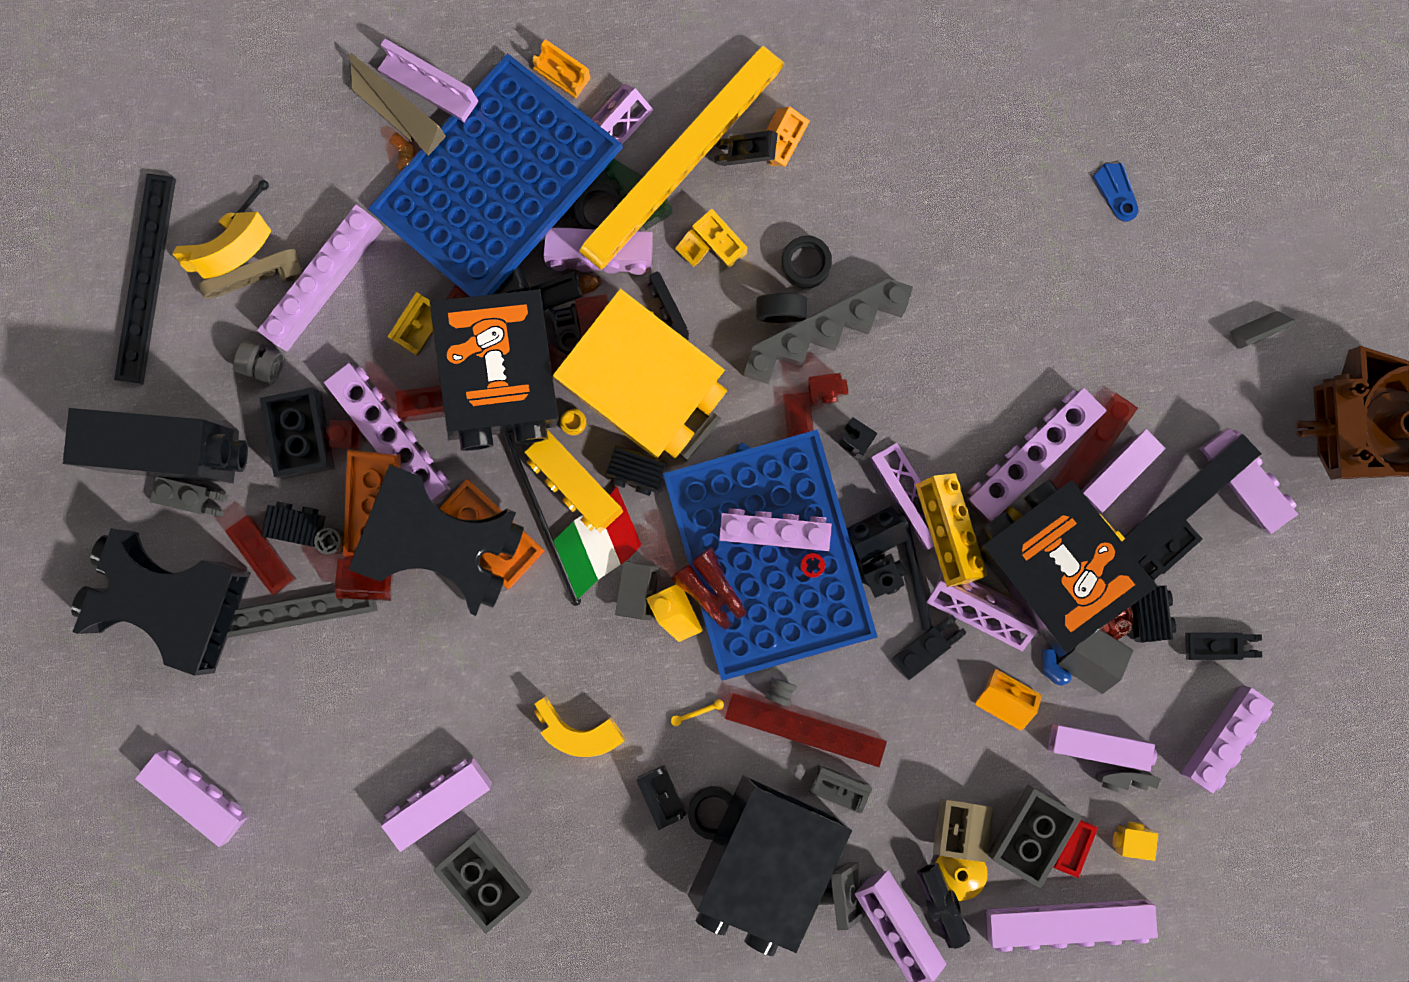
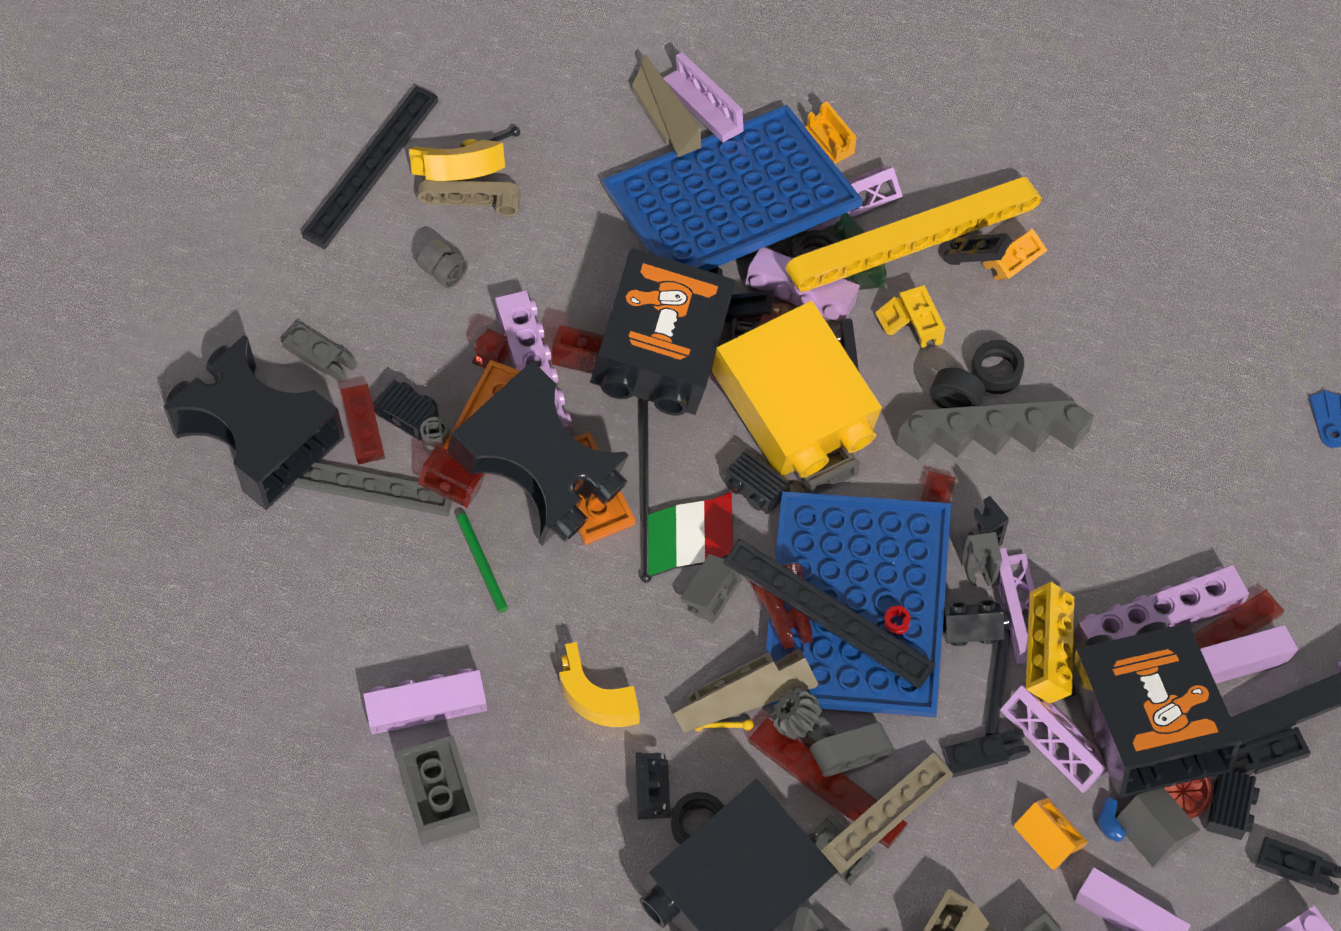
camera: 15 degrees right, 25 degrees down
black brick [62,408,248,483] -> none
lavender brick [135,750,248,847] -> none
lavender brick [257,205,384,351] -> none
black brick [260,387,335,479] -> none
yellow hinge [387,292,433,356] -> none
clear orange arm [389,132,415,171] -> none
yellow brick [525,431,623,533] -> none
yellow plate [560,409,587,436] -> none
yellow slope [646,583,703,642] -> none
lavender brick [719,508,832,551] -> none
clear red brick [808,373,848,407] -> none
black brick [862,553,906,598] -> none
none -> green bar [456,513,508,613]
none -> dark tan wedge [673,648,818,732]
none -> black tile [723,538,936,690]
none -> dark grey gear [770,687,822,740]
none -> dark grey beam [809,723,895,777]
none -> dark tan plate [821,752,954,874]
none -> dark grey hinge [961,532,1002,586]

